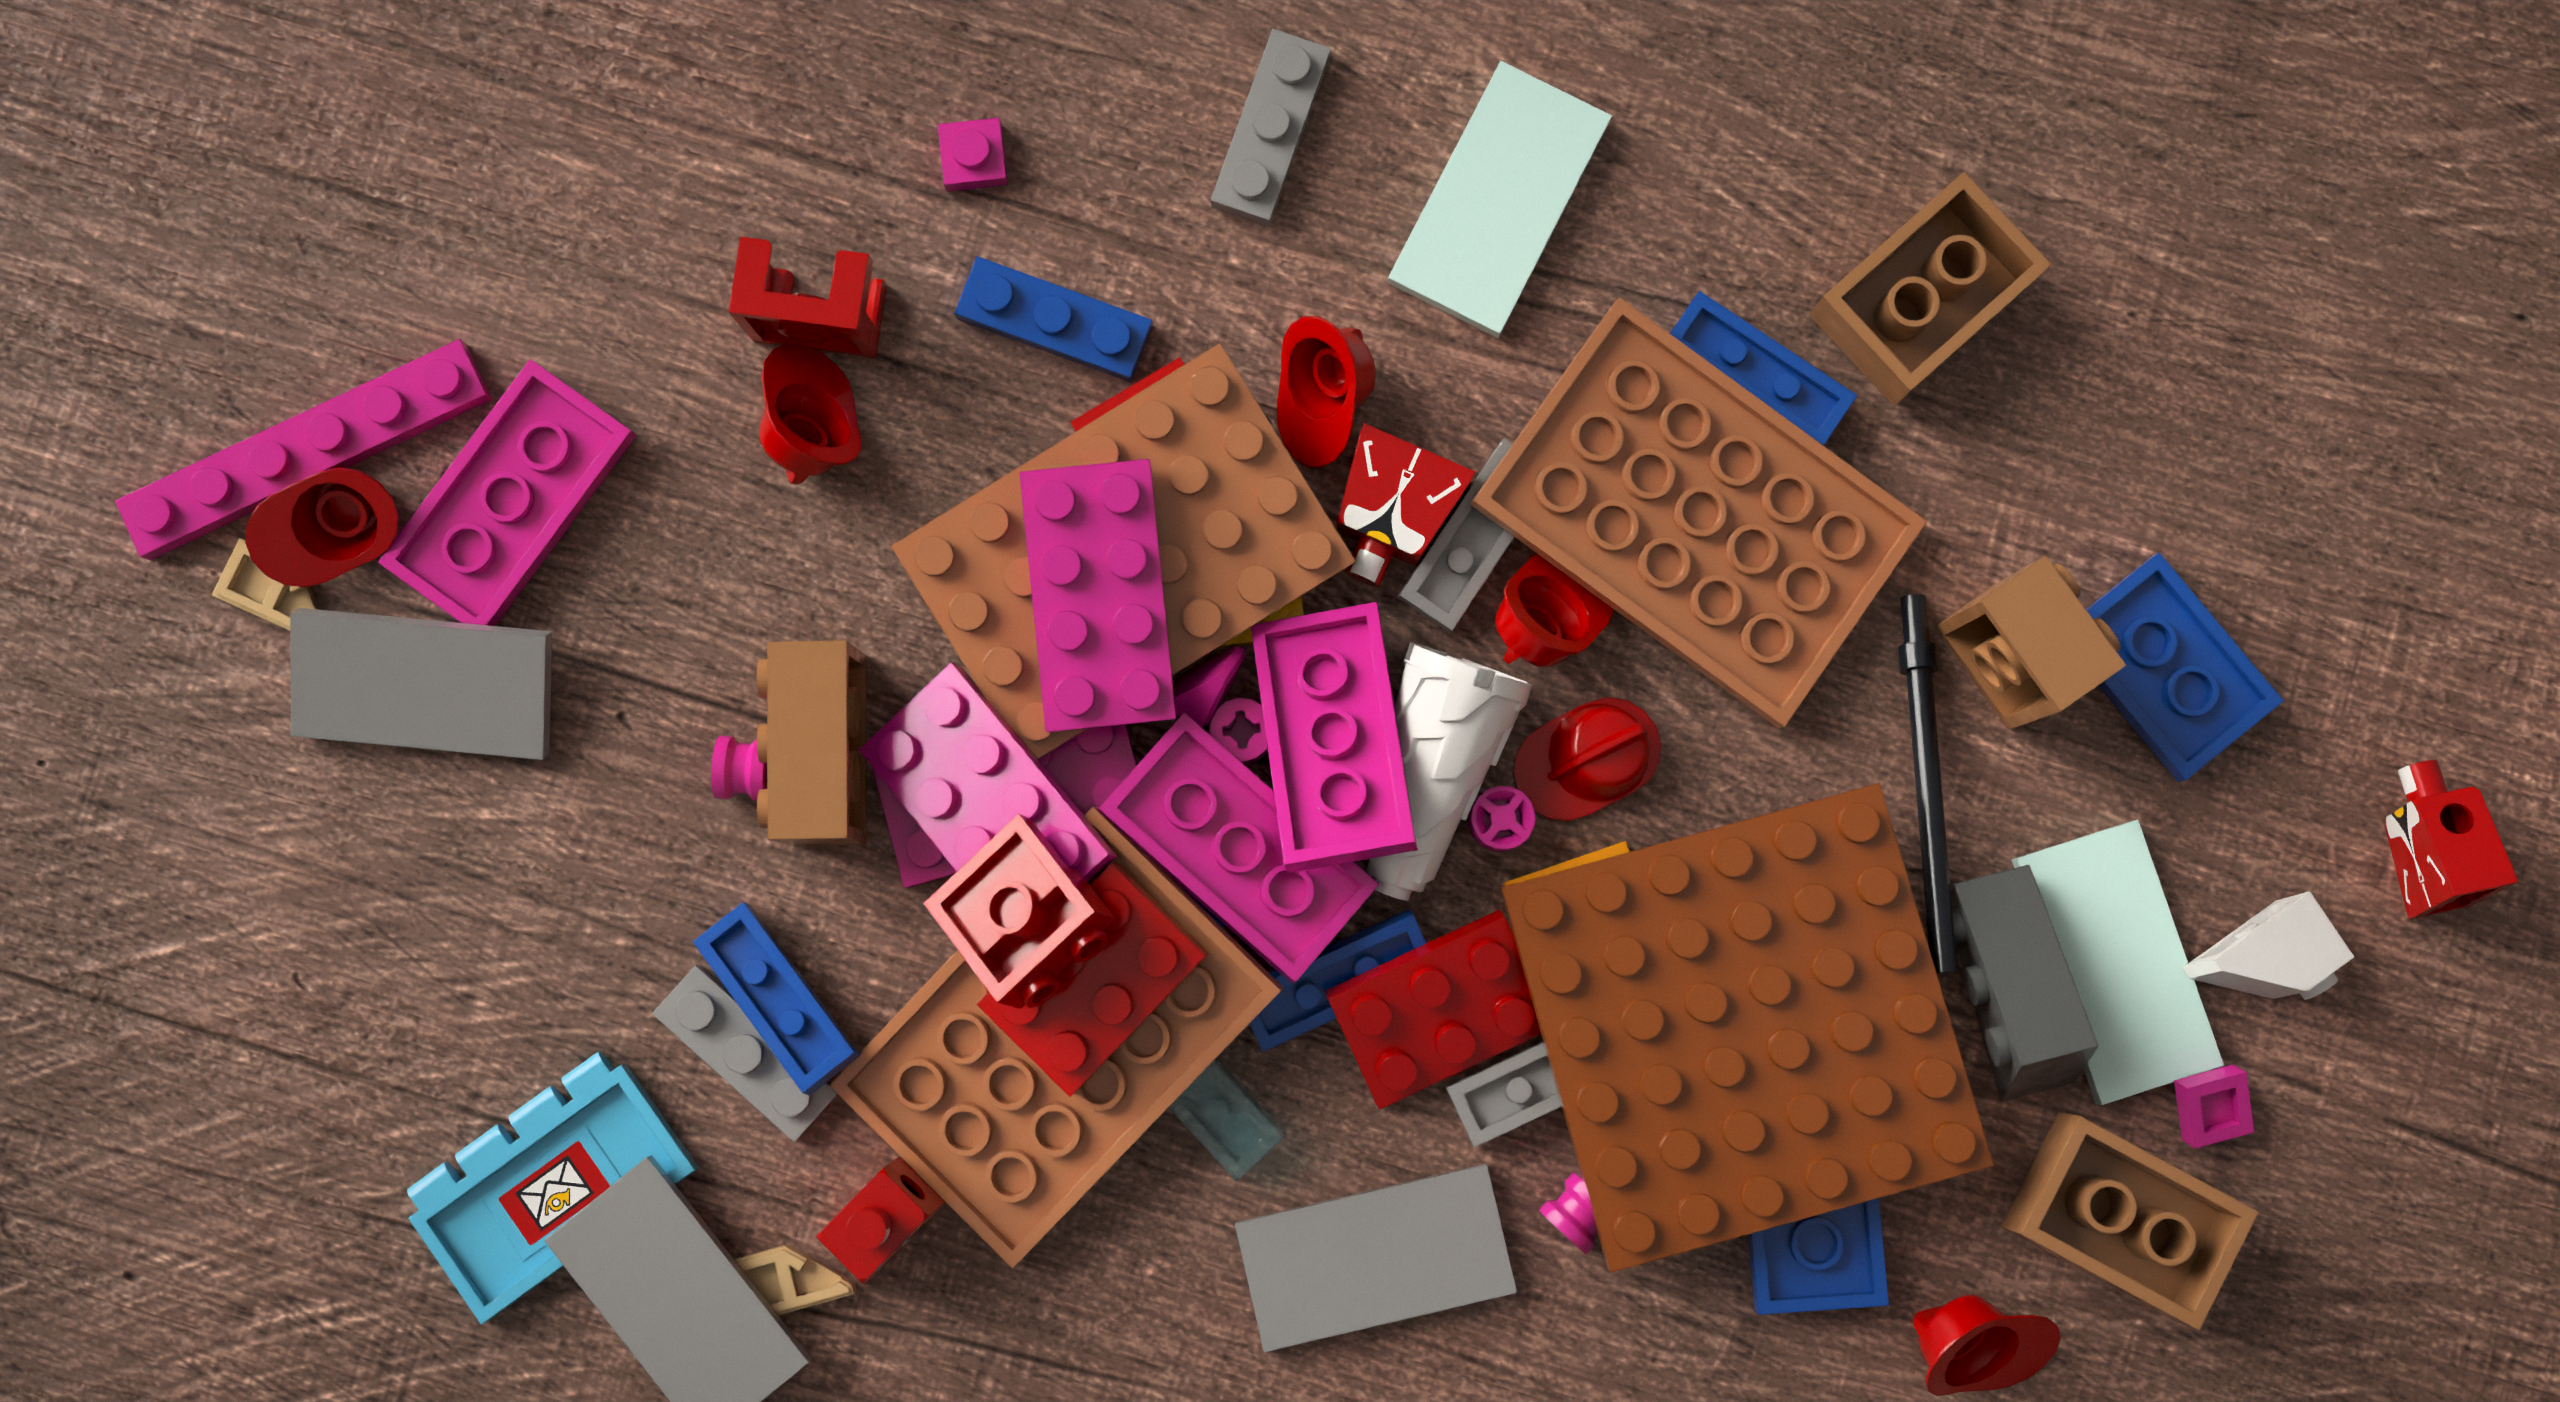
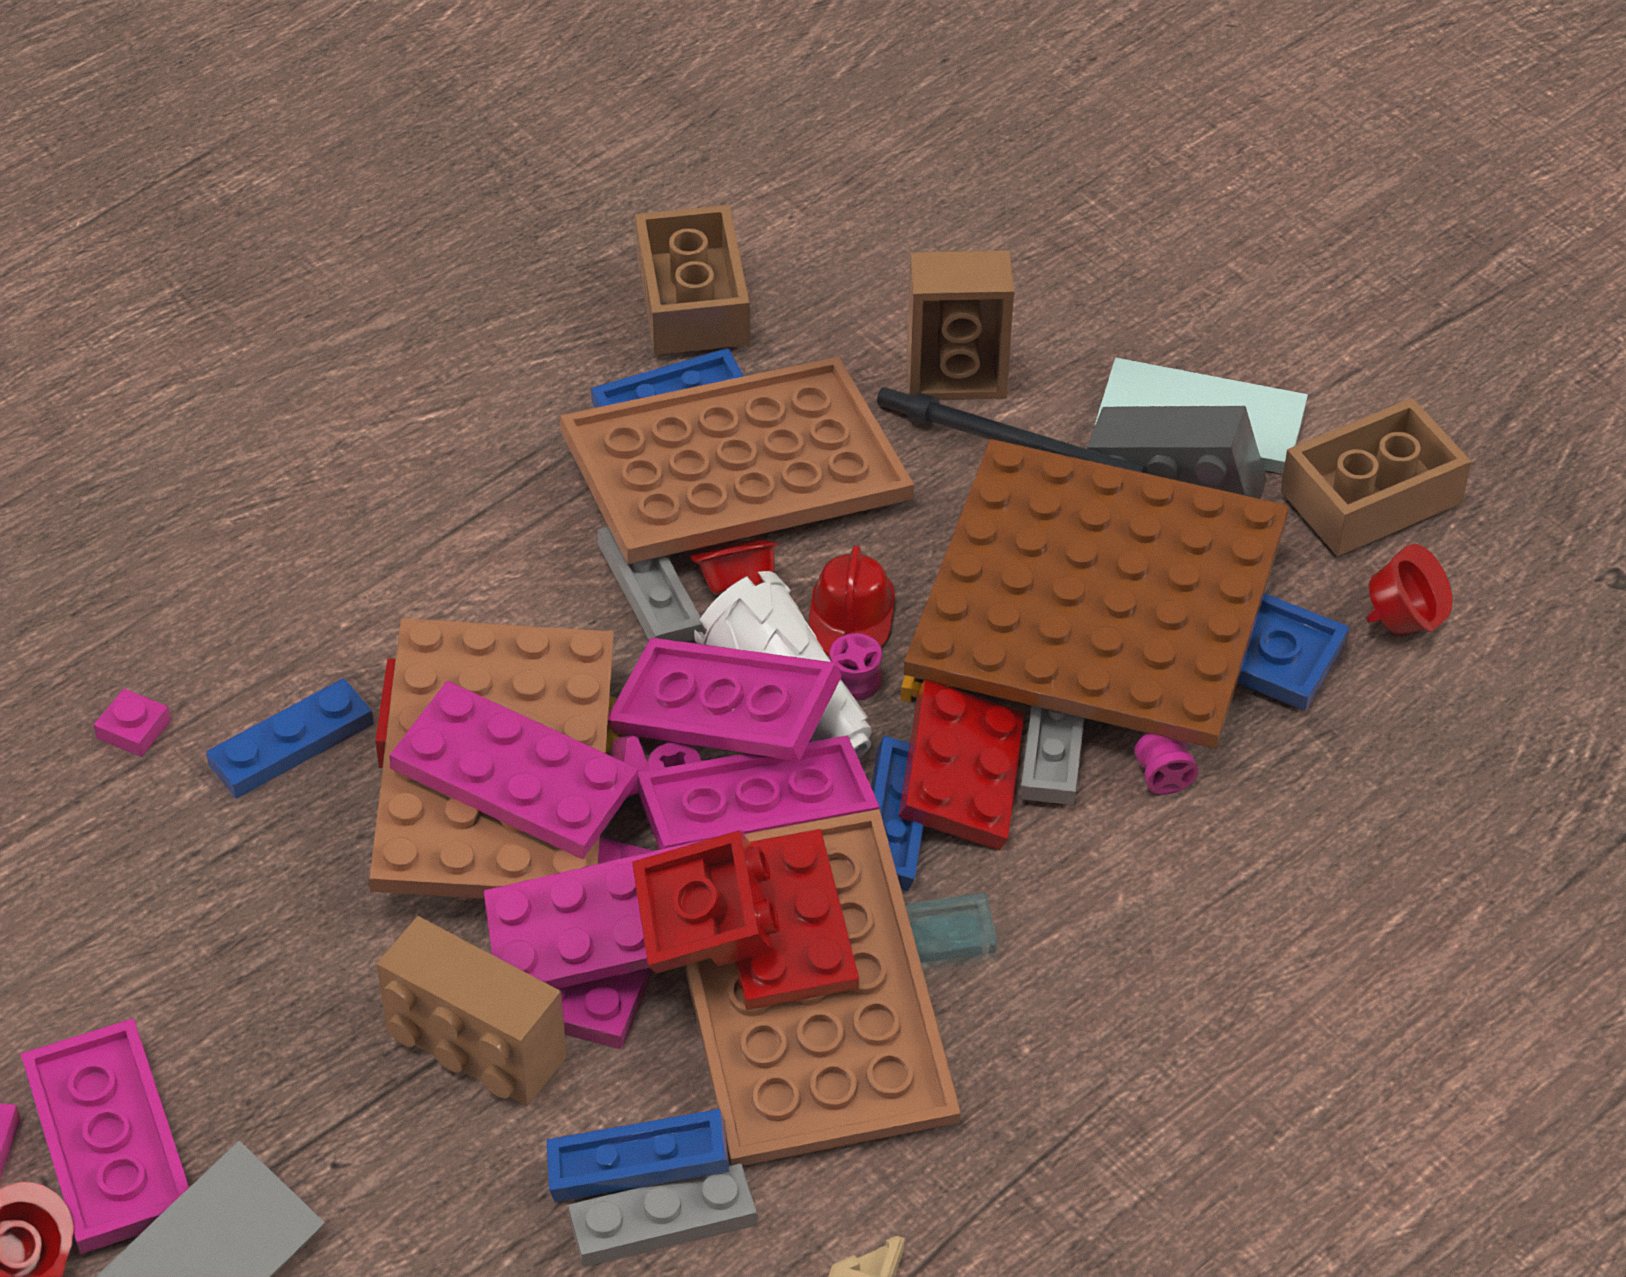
camera: 60 degrees left, 35 degrees down
dark pink wheel [711,735,767,801] -> none
red panel [728,236,887,358] -> none
red piece [759,344,861,485] -> none
red torso [816,1156,946,1285] -> none
light grey plate [1210,28,1331,227] -> none
light grey tile [1235,1163,1517,1352] -> none
red piece [1277,316,1376,467] -> none
red torso [1336,423,1475,587] -> none
light aqua tile [1387,61,1612,339] -> none
blue plate [2086,552,2284,782] -> none
dark pink plate [2174,1065,2254,1149] -> none
white slope [2183,891,2354,1000] -> none
red torso [2385,760,2518,920] -> none

